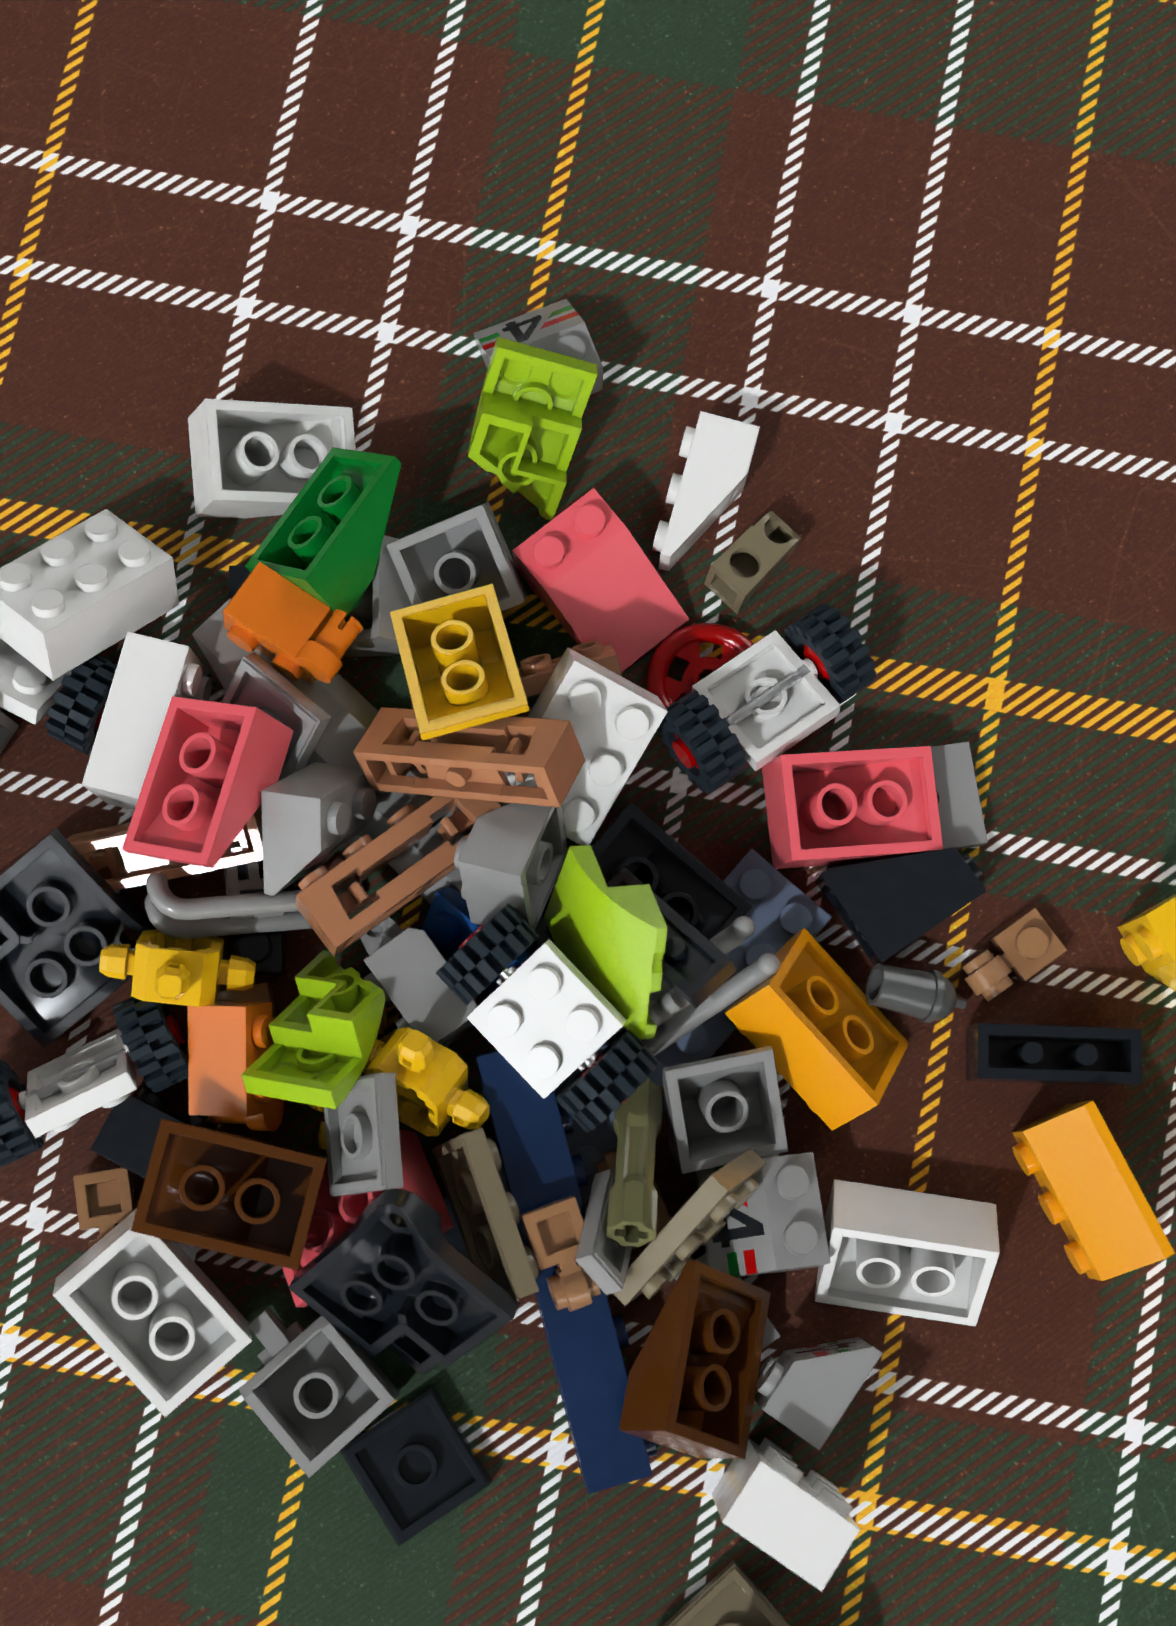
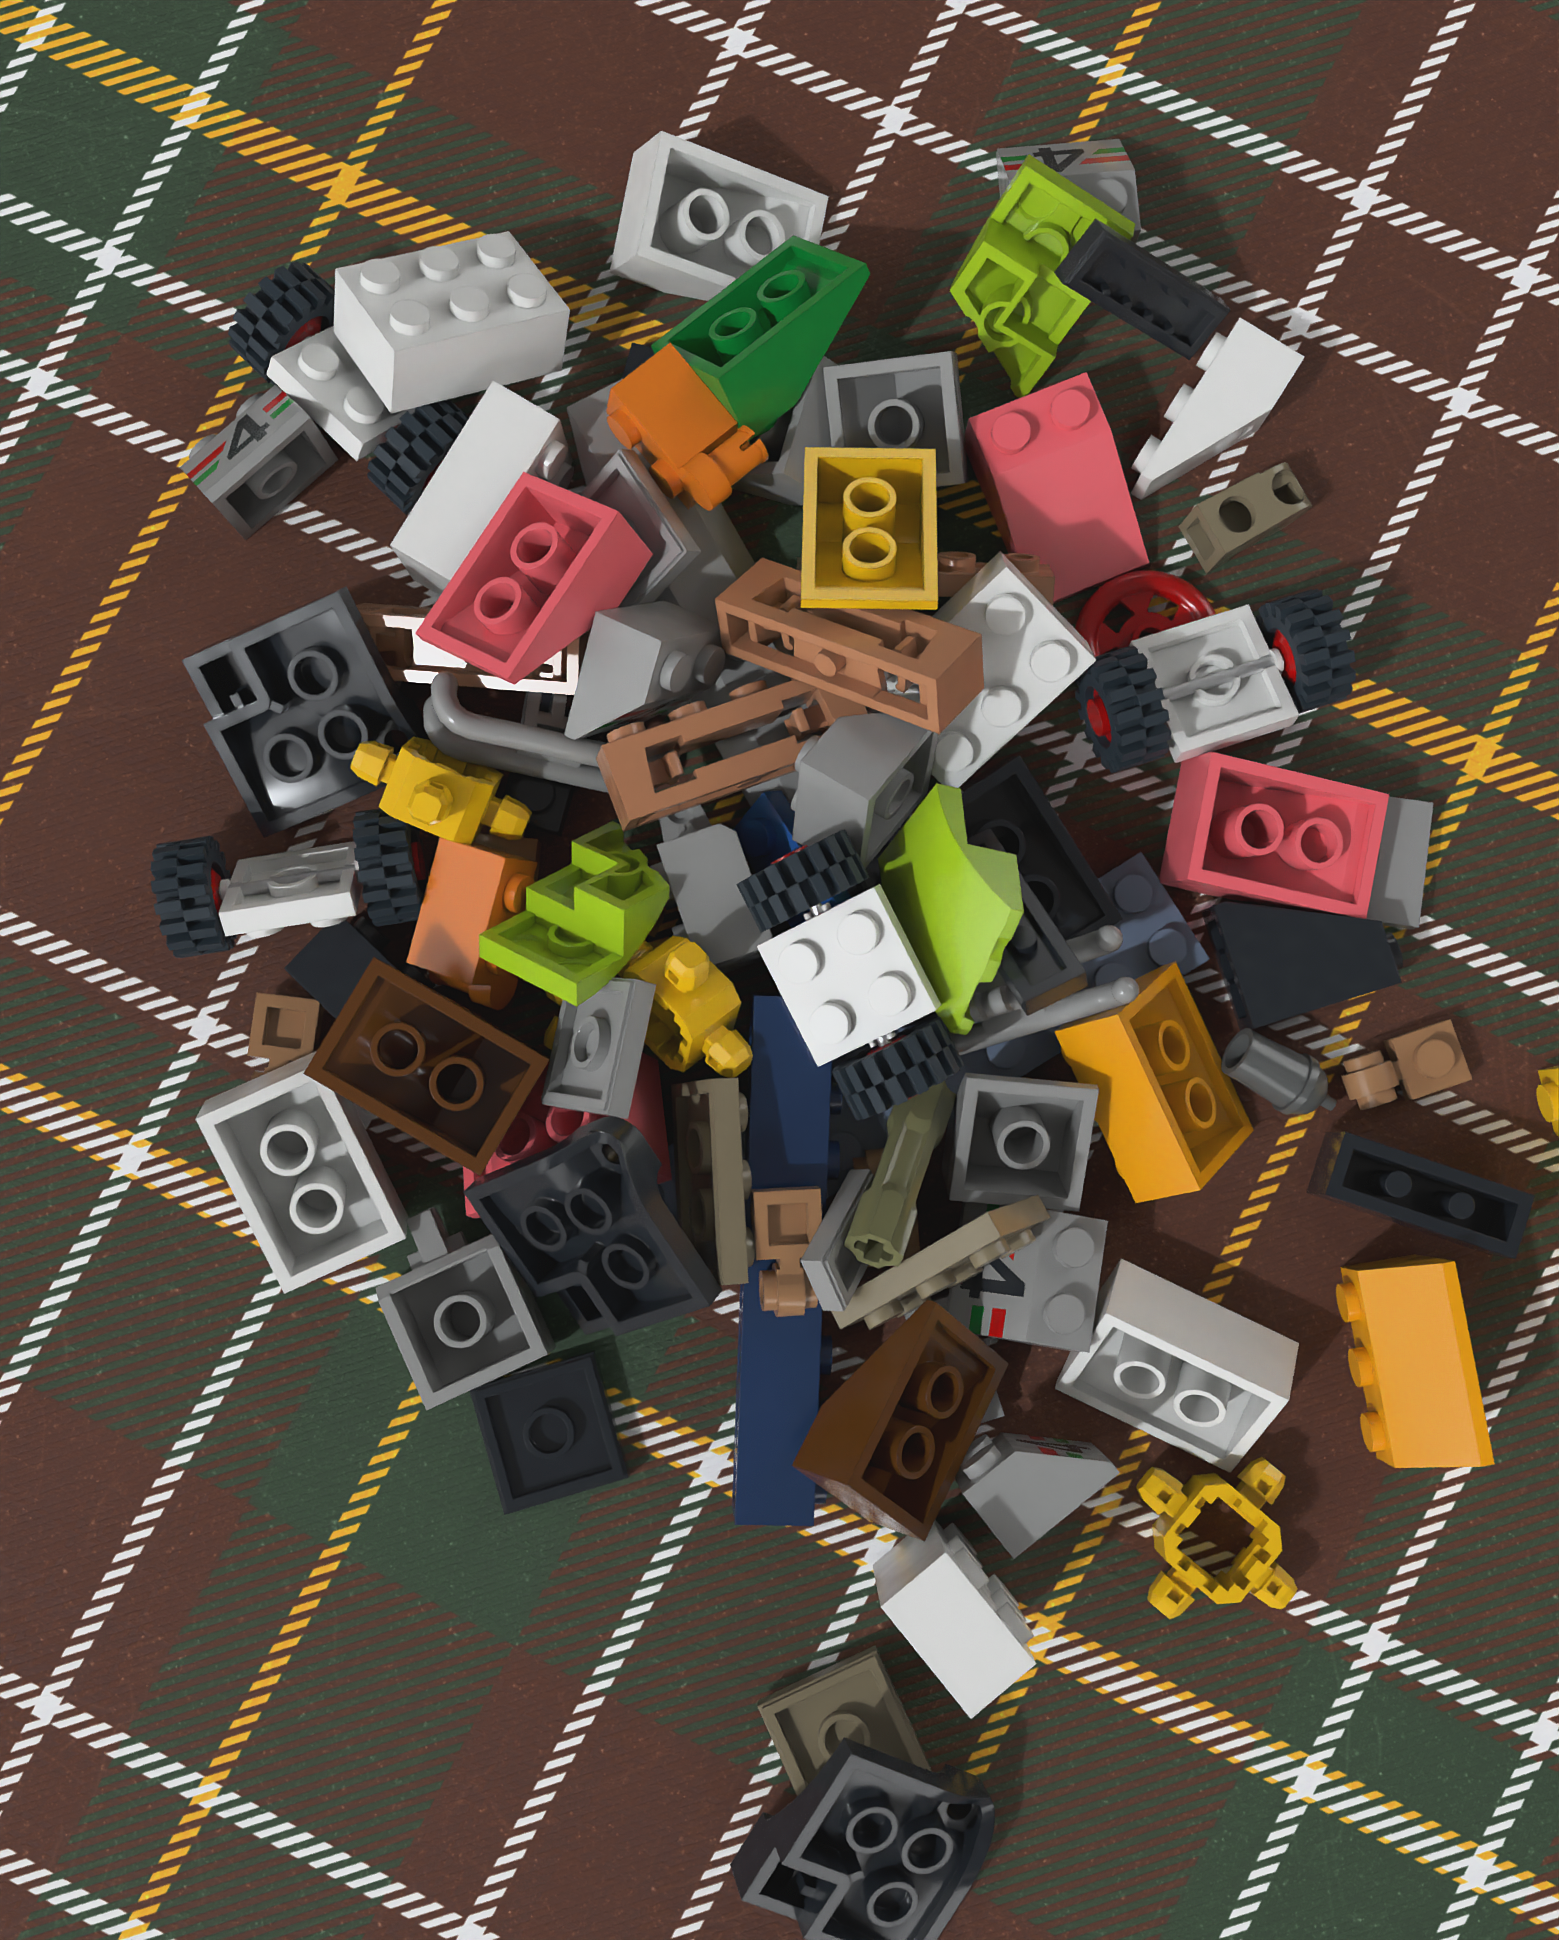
camera: 20 degrees right, 5 degrees up
none -> black plate [1054,218,1231,360]
none -> yellow piece [1136,1457,1297,1619]

